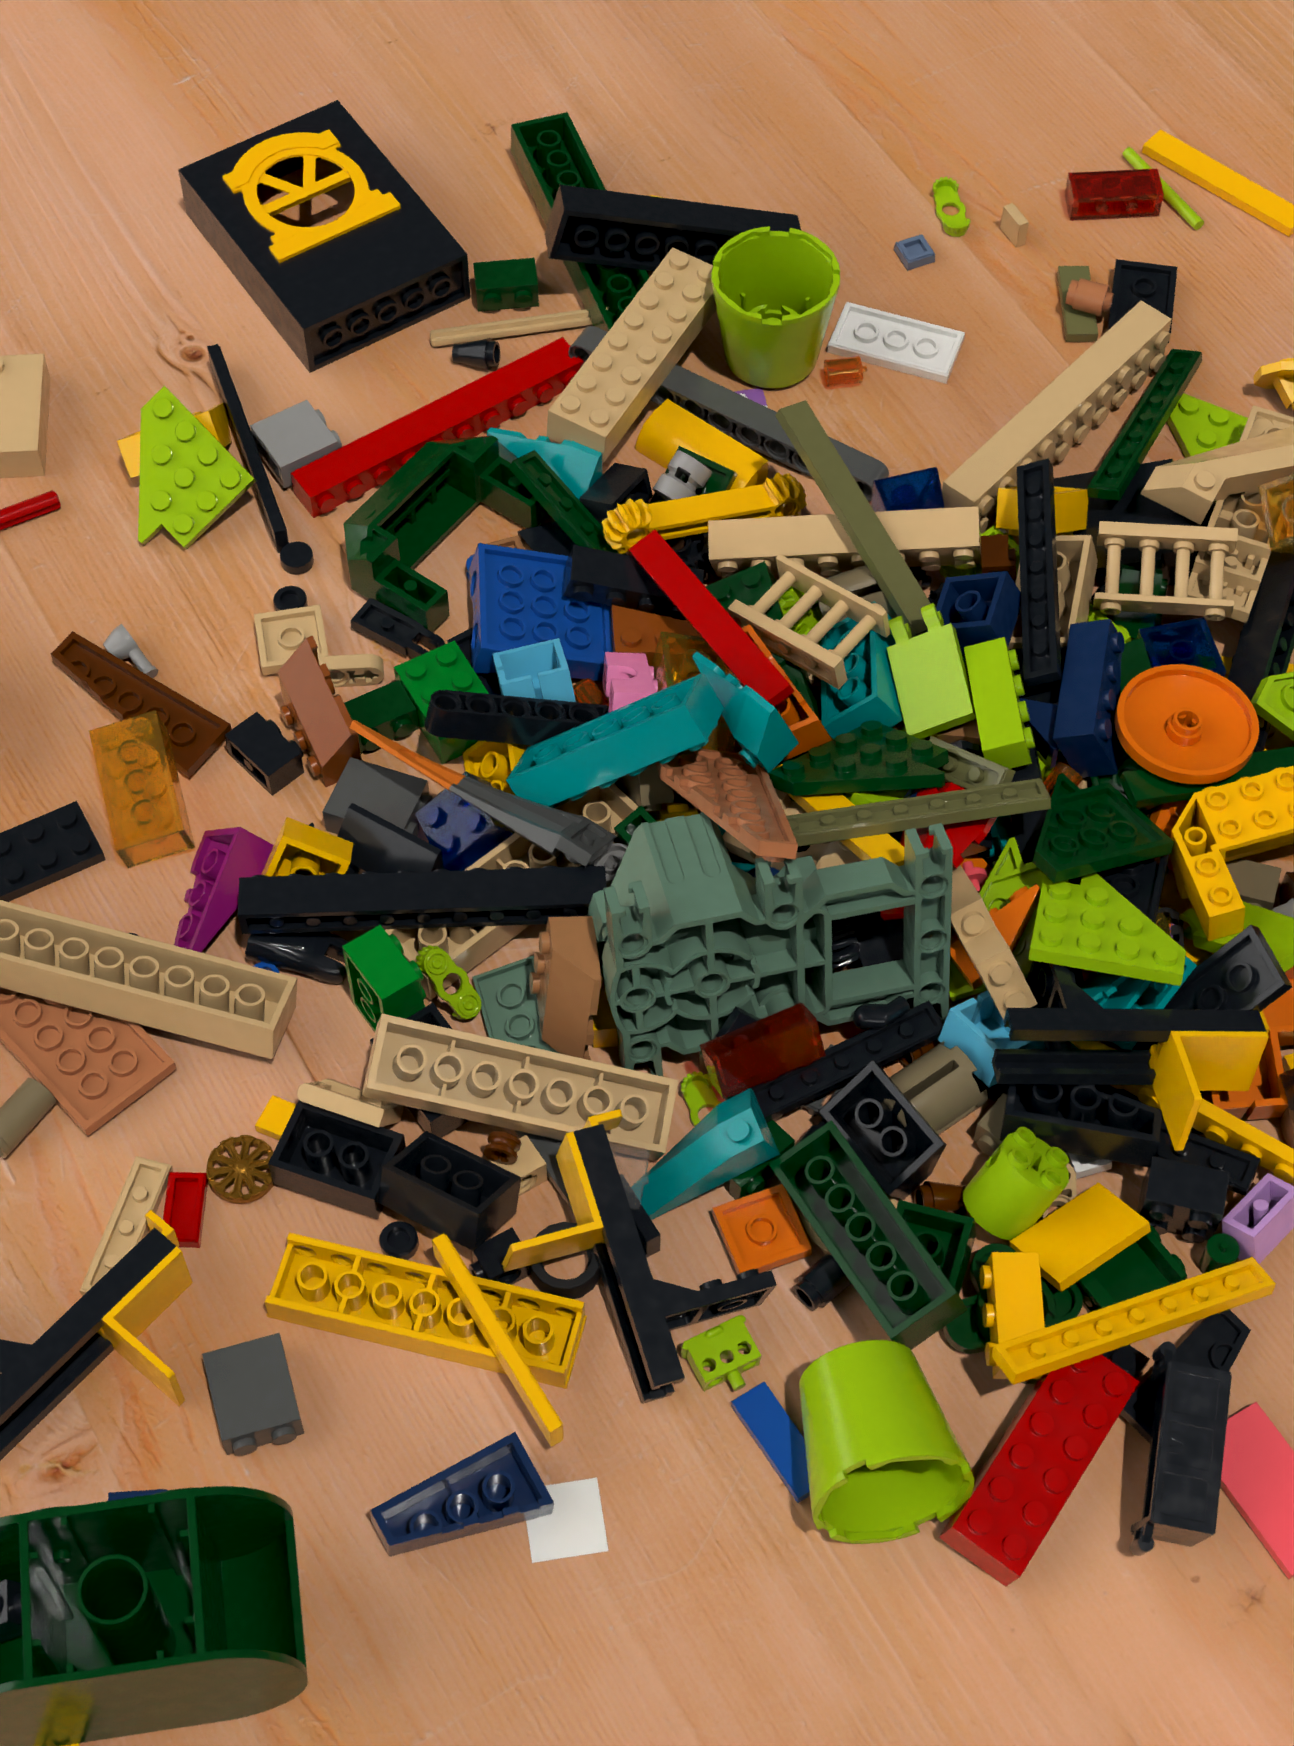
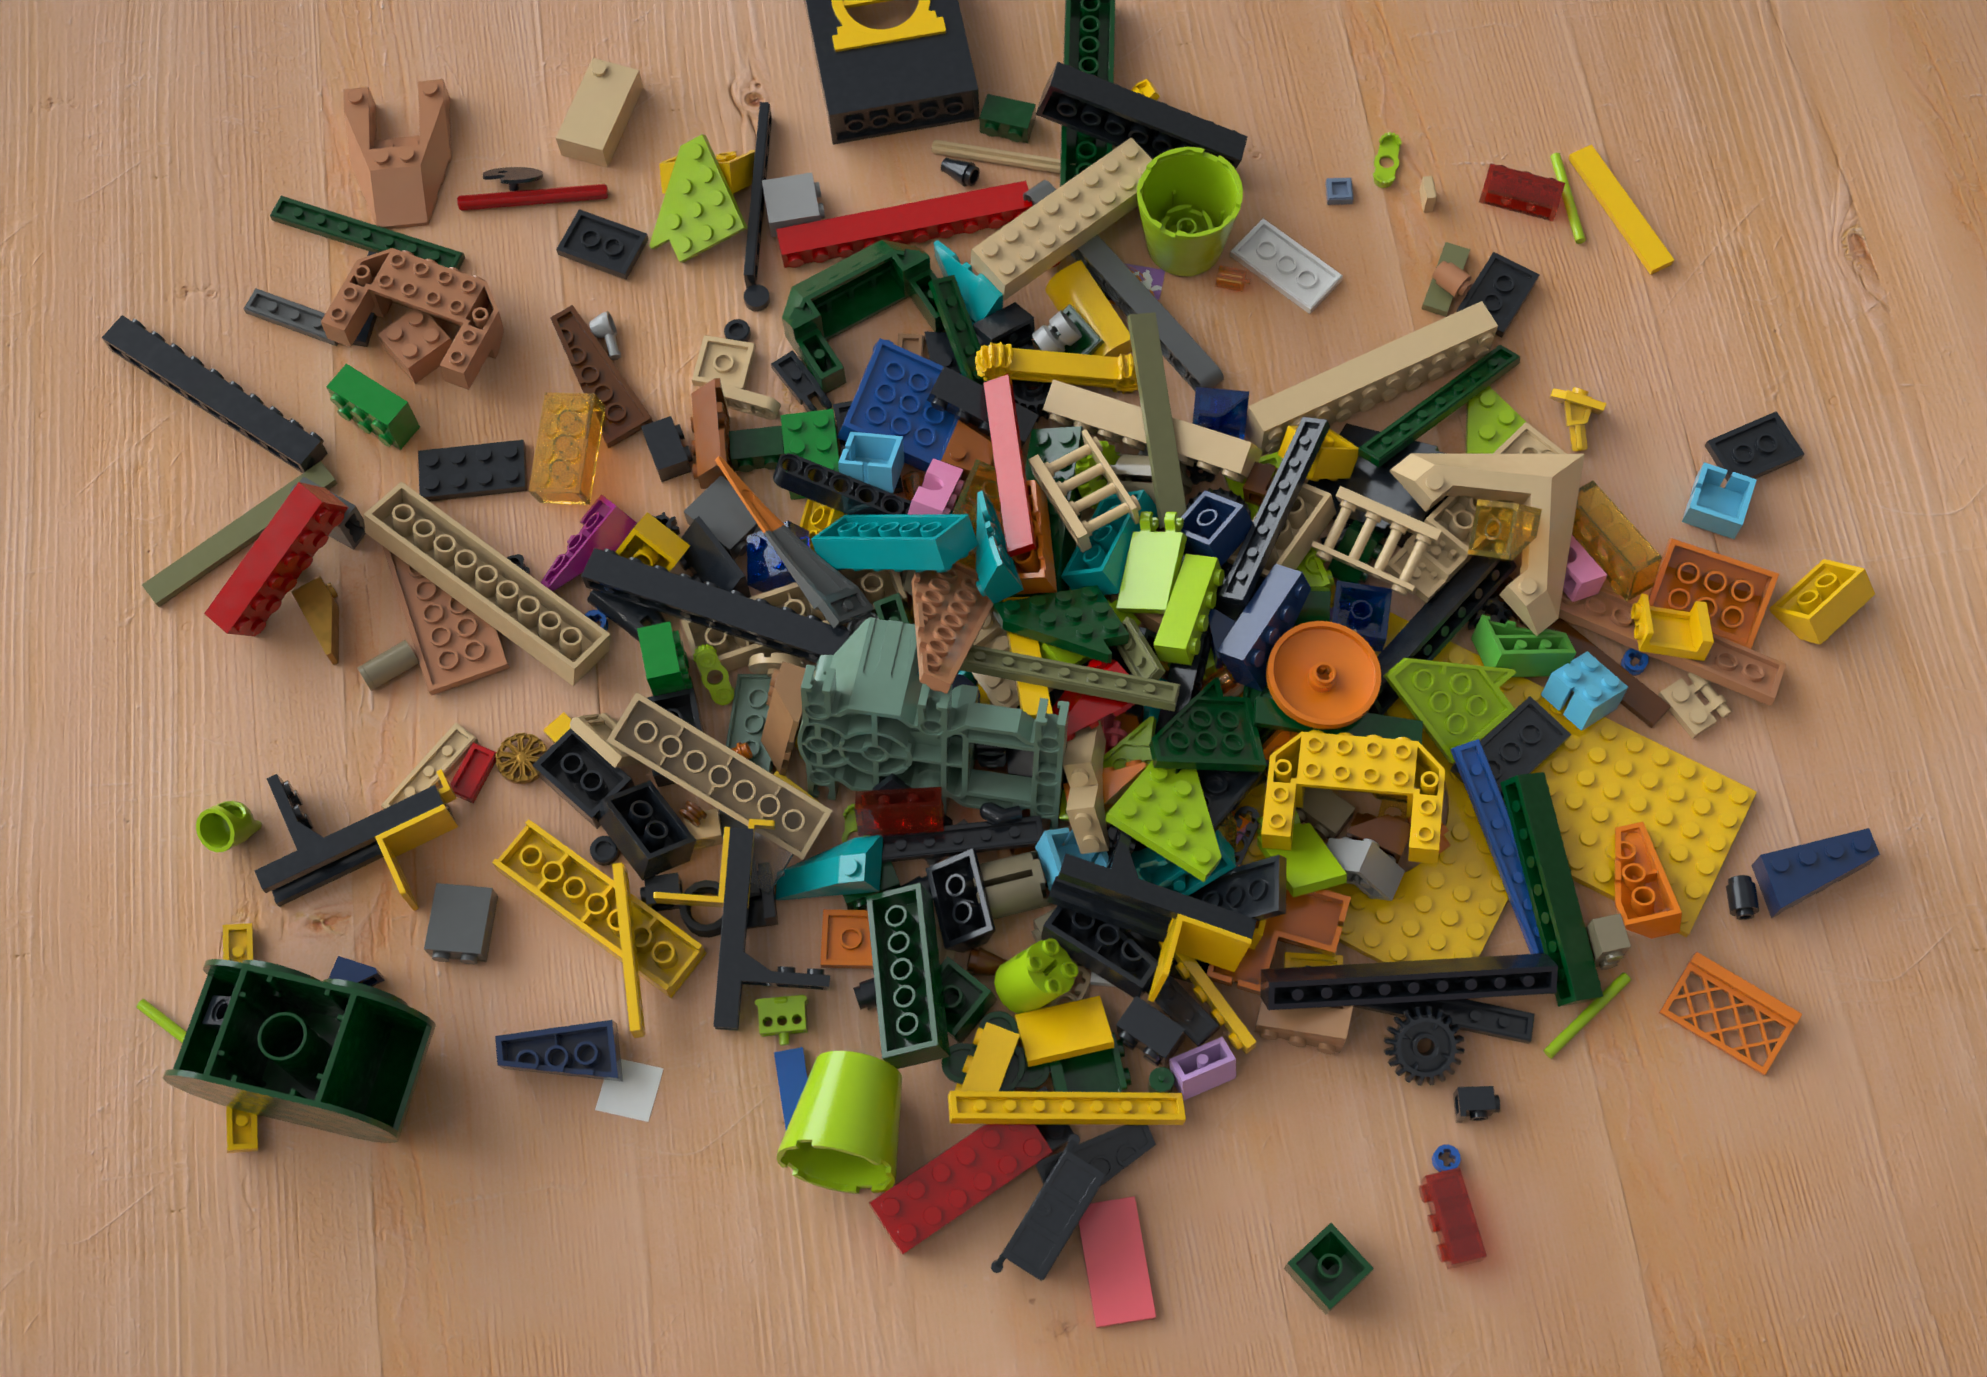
camera: 25 degrees right, 10 degrees up
none -> black plate [556,209,649,280]
none -> tan plate [748,652,804,677]

